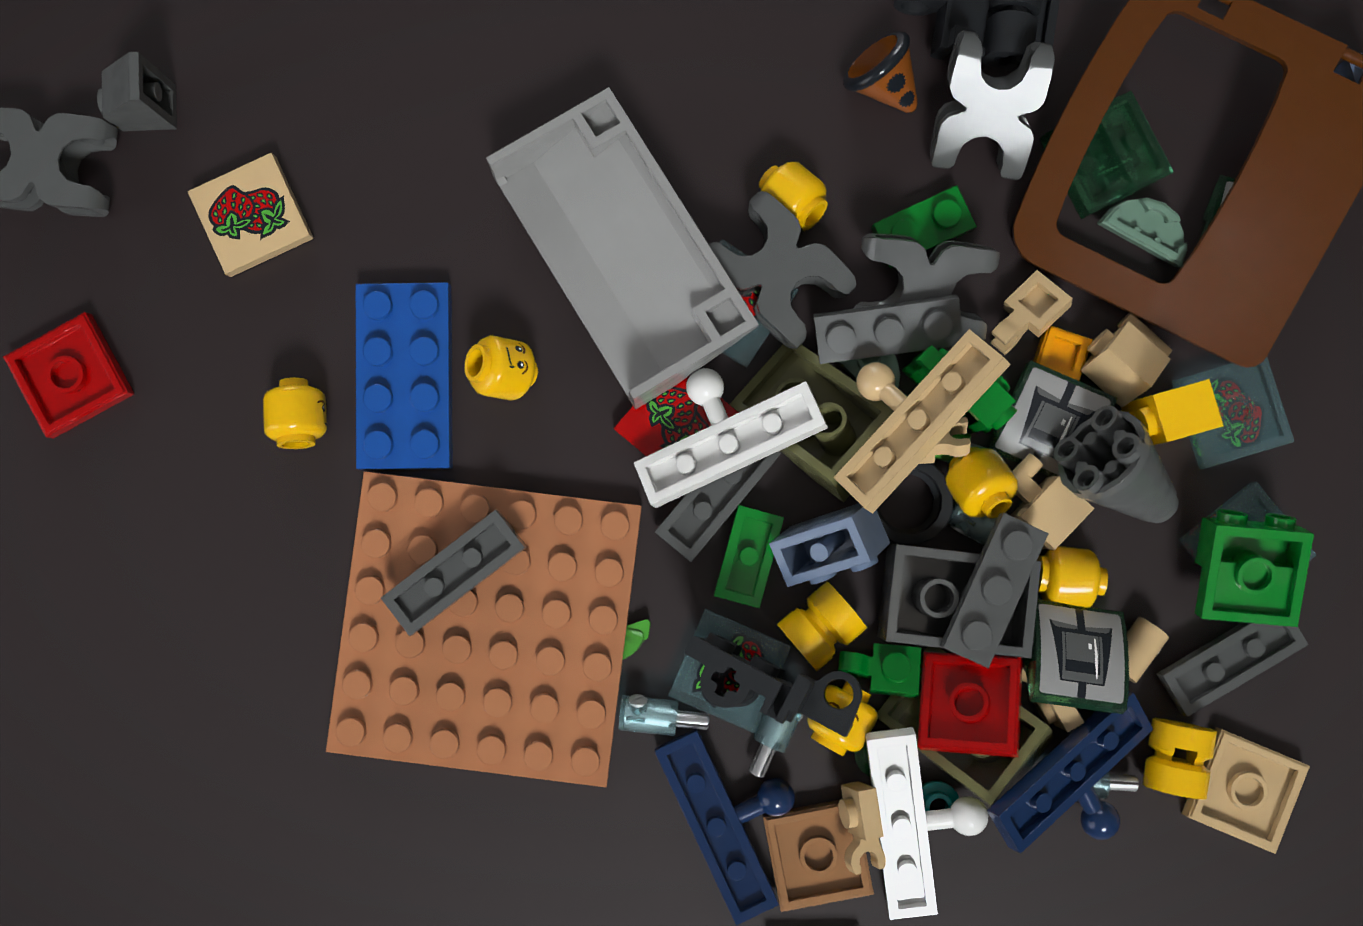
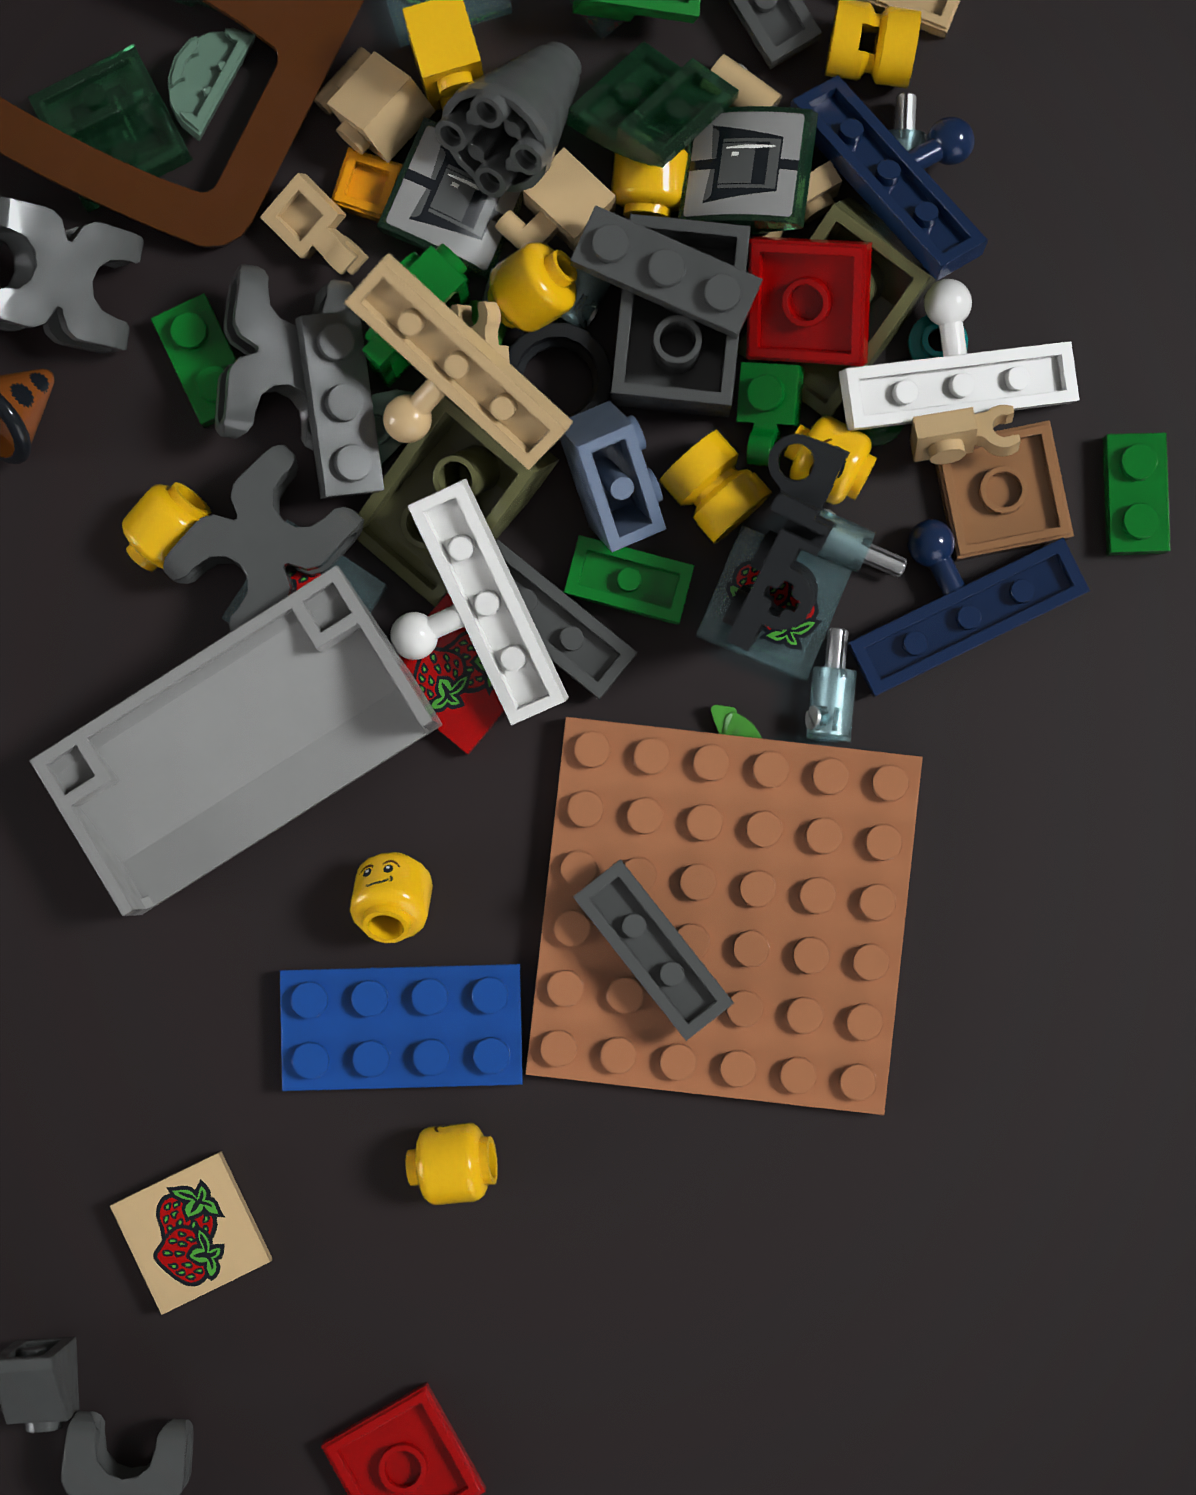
camera: 90 degrees left, 0 degrees up
none -> clear green slope [567,41,739,168]

